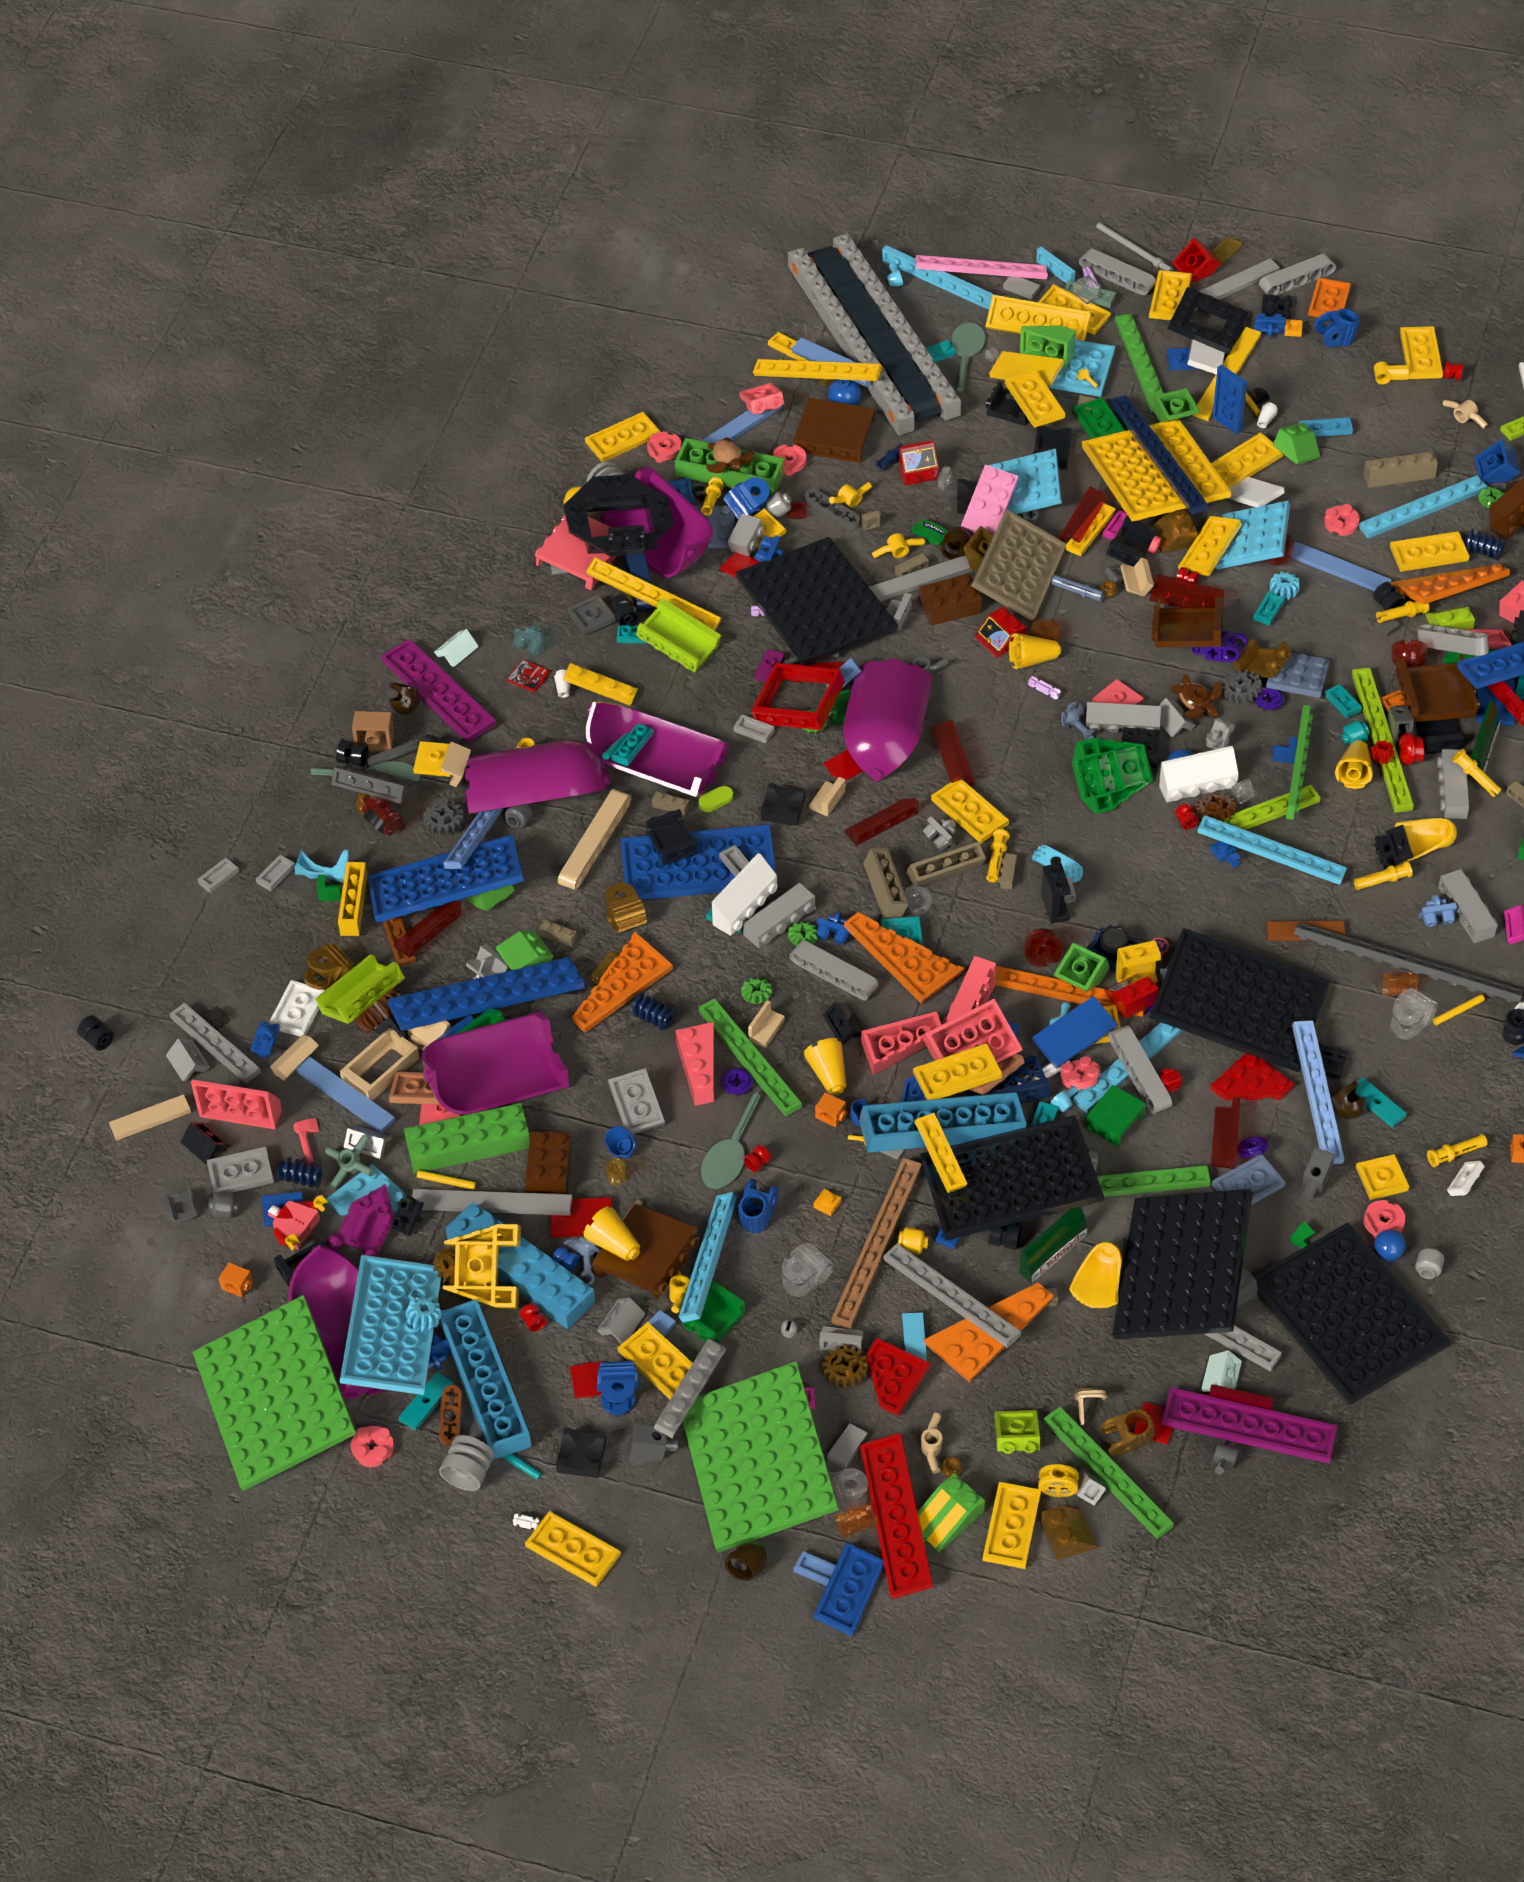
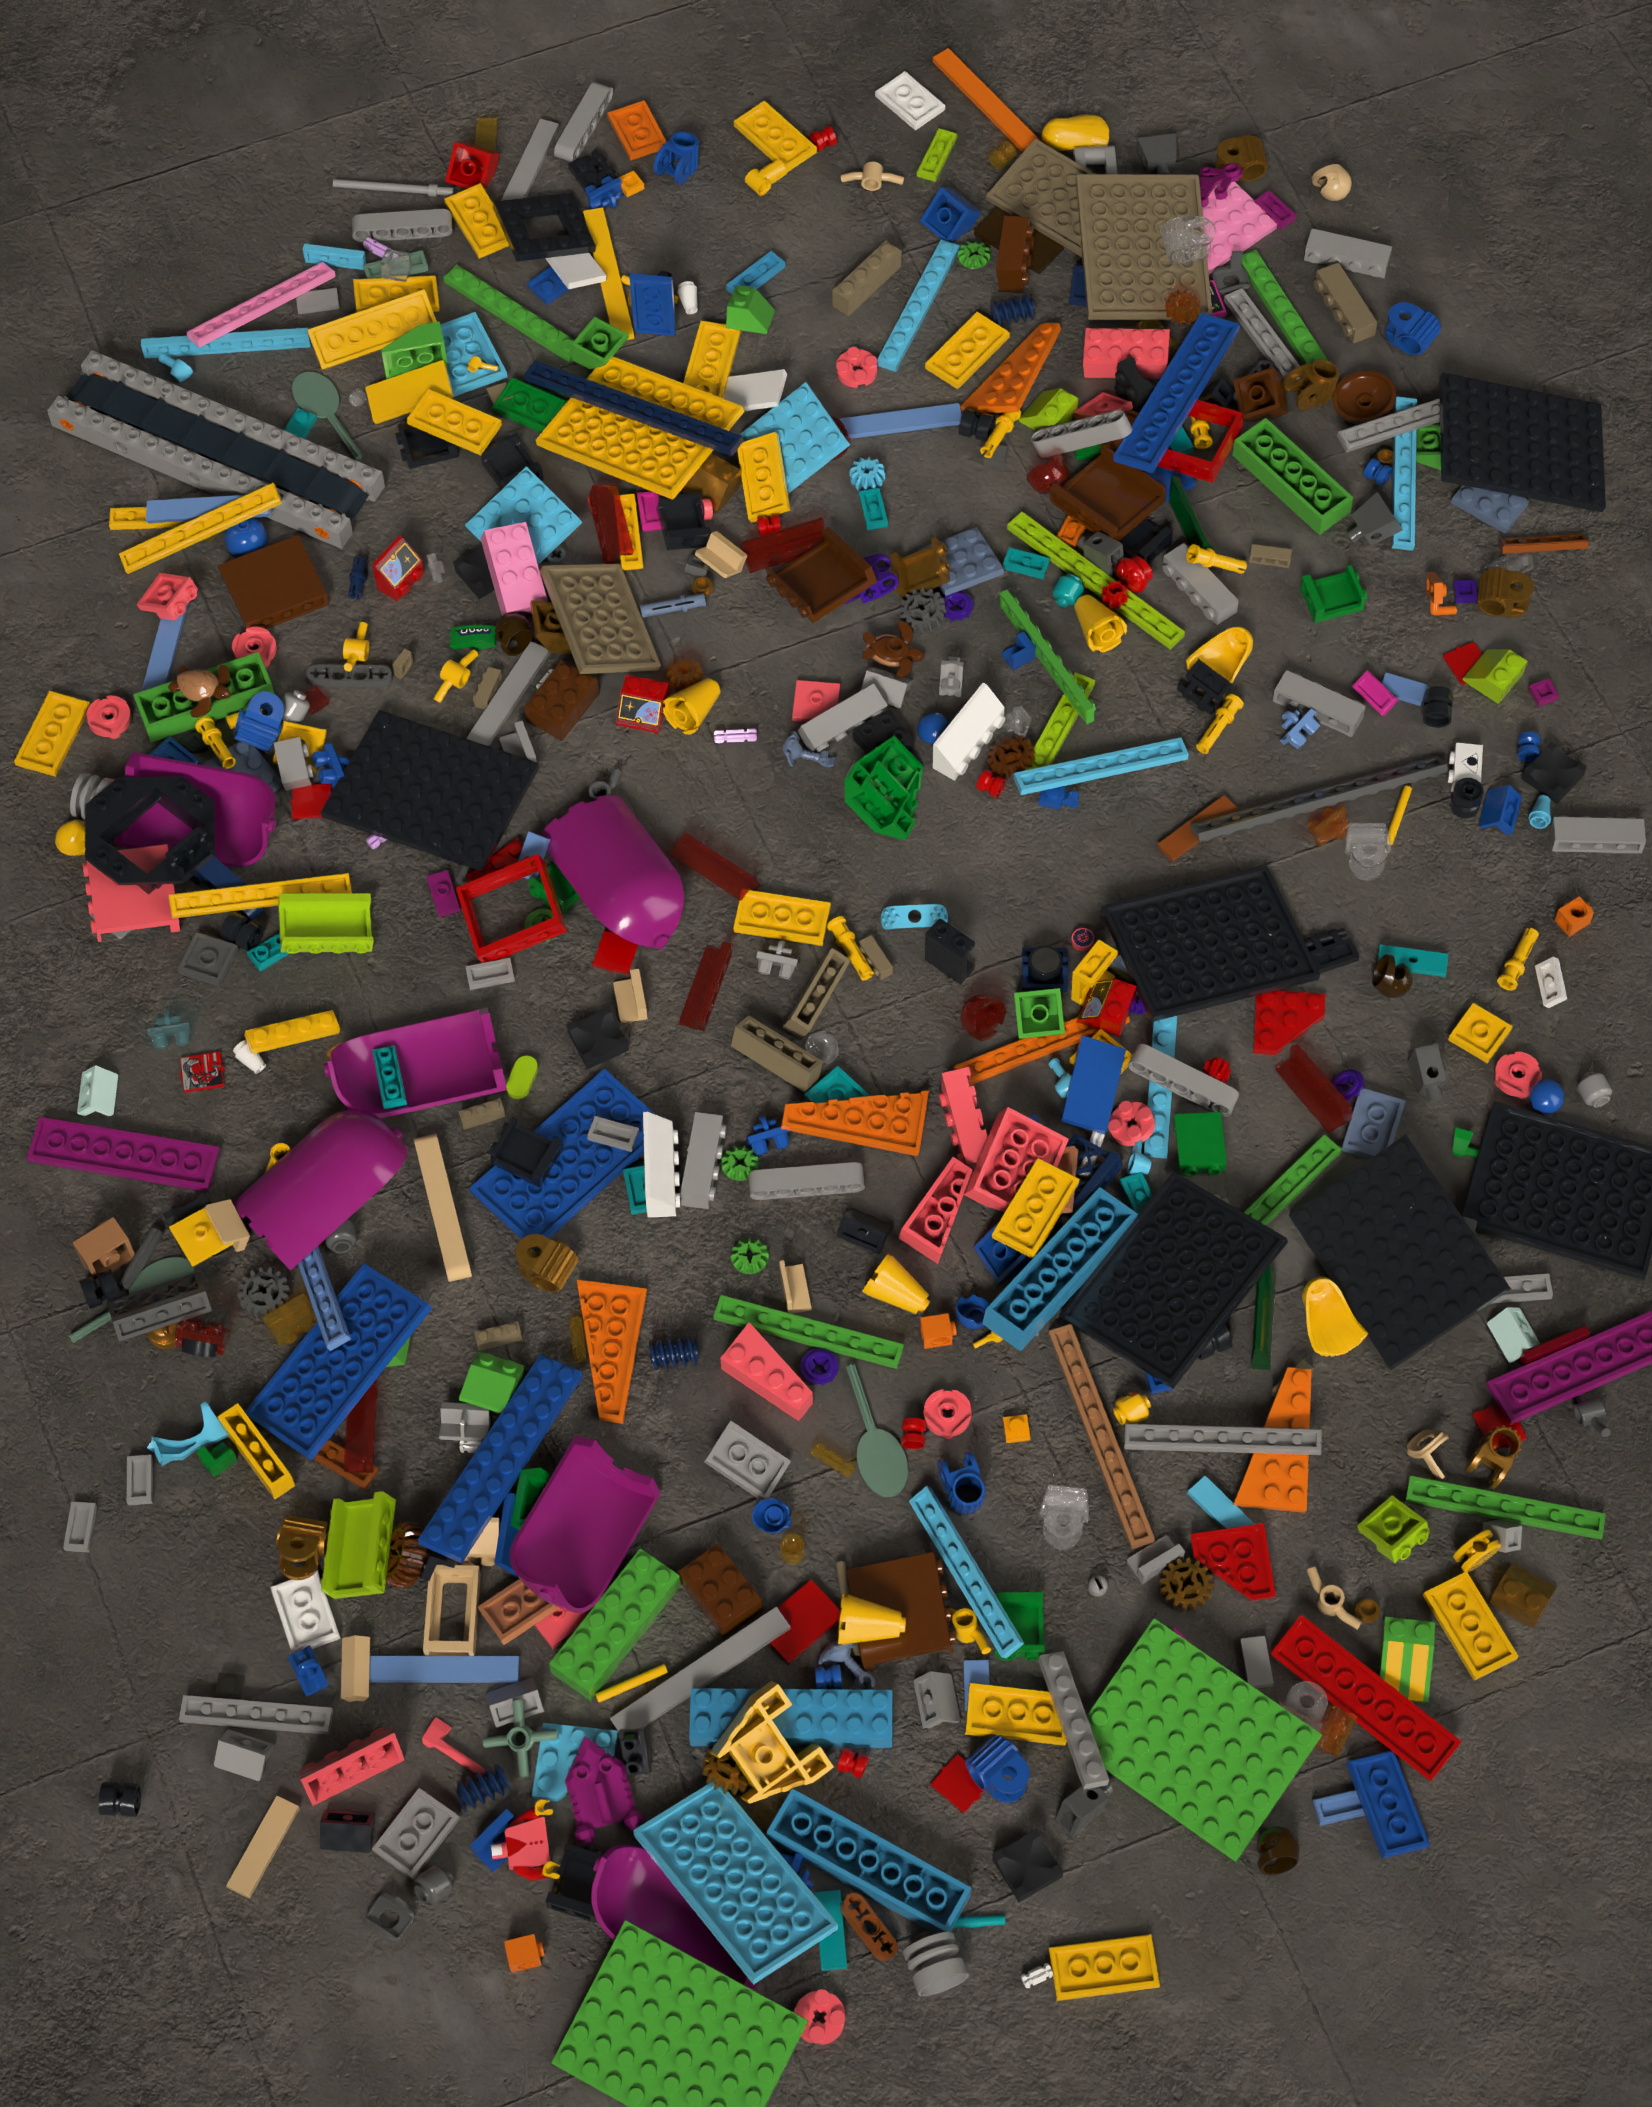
camera: 40 degrees left, 10 degrees up
dark brown helmet [389,682,419,714] -> none
medium azure gear [406,1297,442,1331] -> none
teal piece [602,733,629,760] -> none
yellow plate [915,1113,967,1193] -> none
light blue plate [1292,1021,1344,1164] -> none
none -> clear yellow brick [262,1293,317,1347]
none -> clear yellow axle [811,1443,856,1478]
none -> coral plate [923,1389,972,1439]

